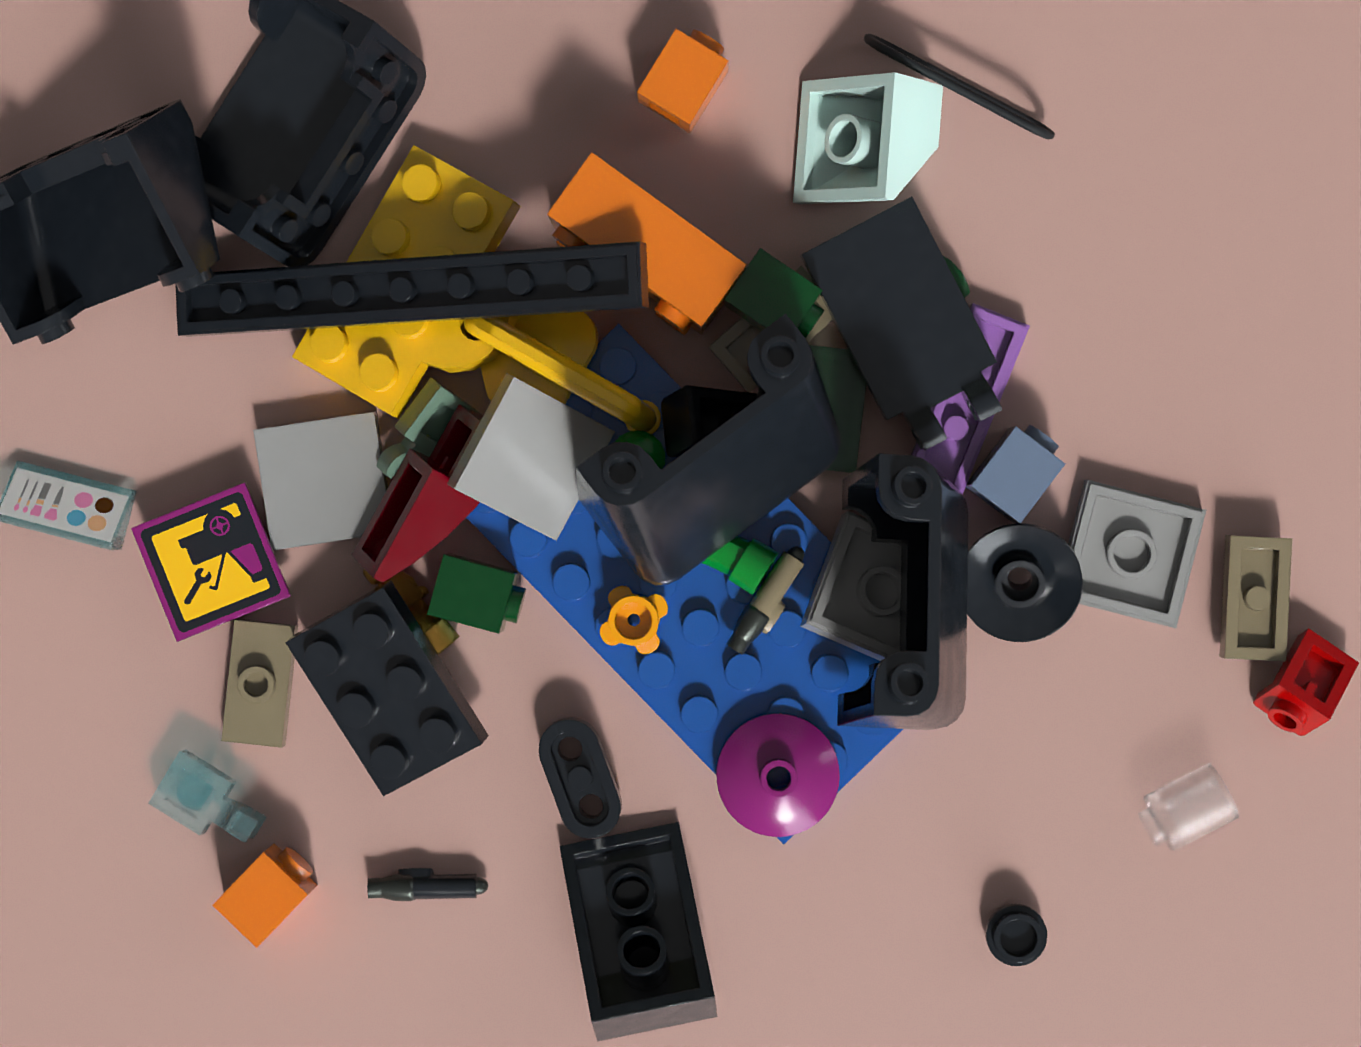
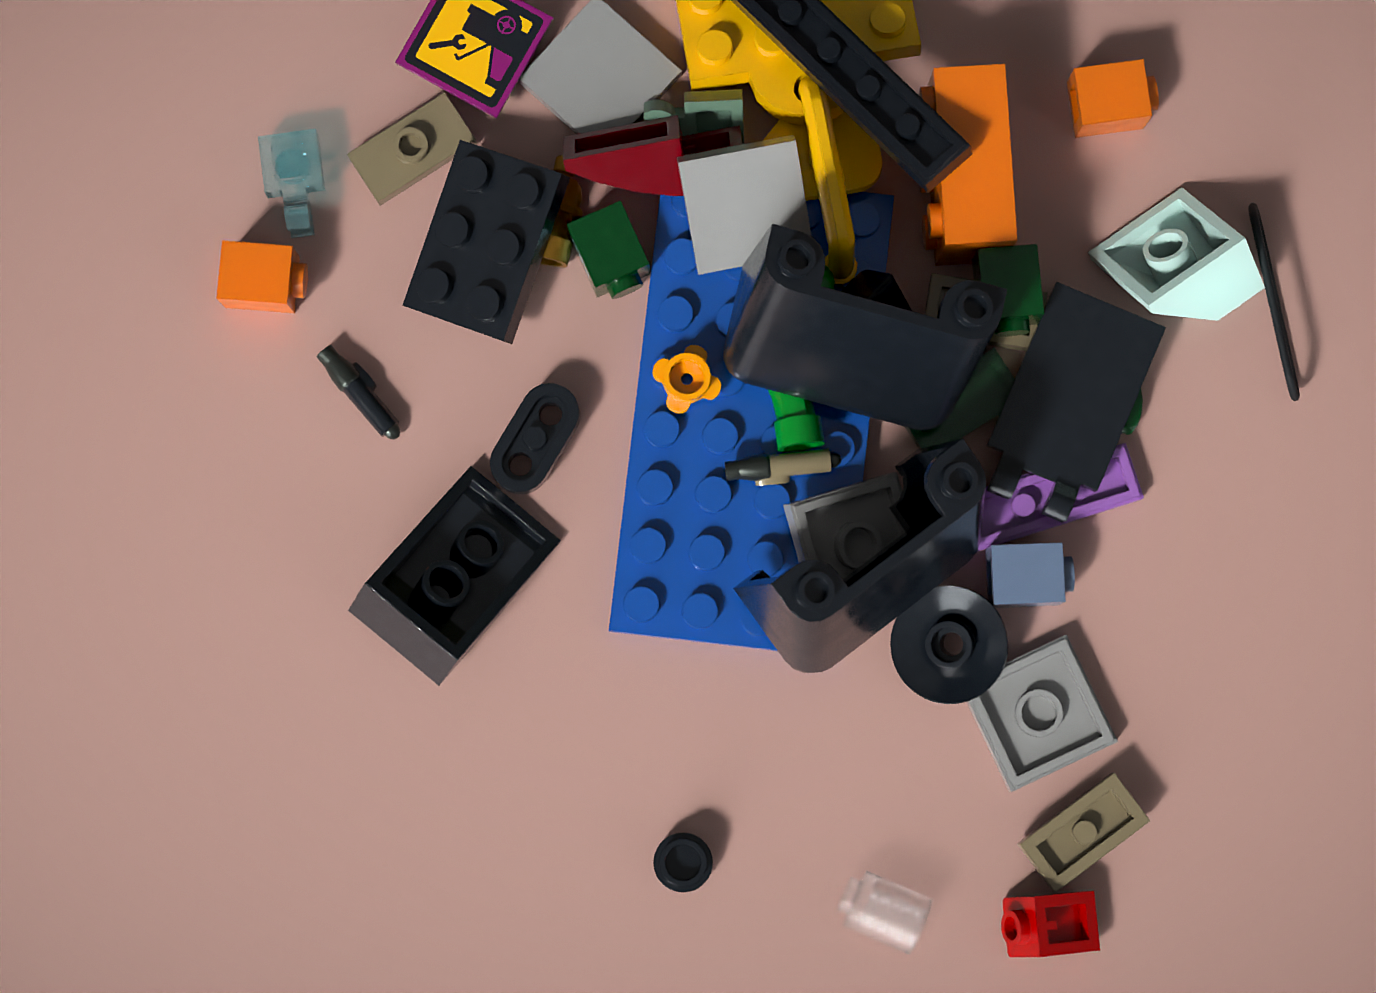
camera: 50 degrees right, 5 degrees down
magenta dish [716,713,840,837] -> none

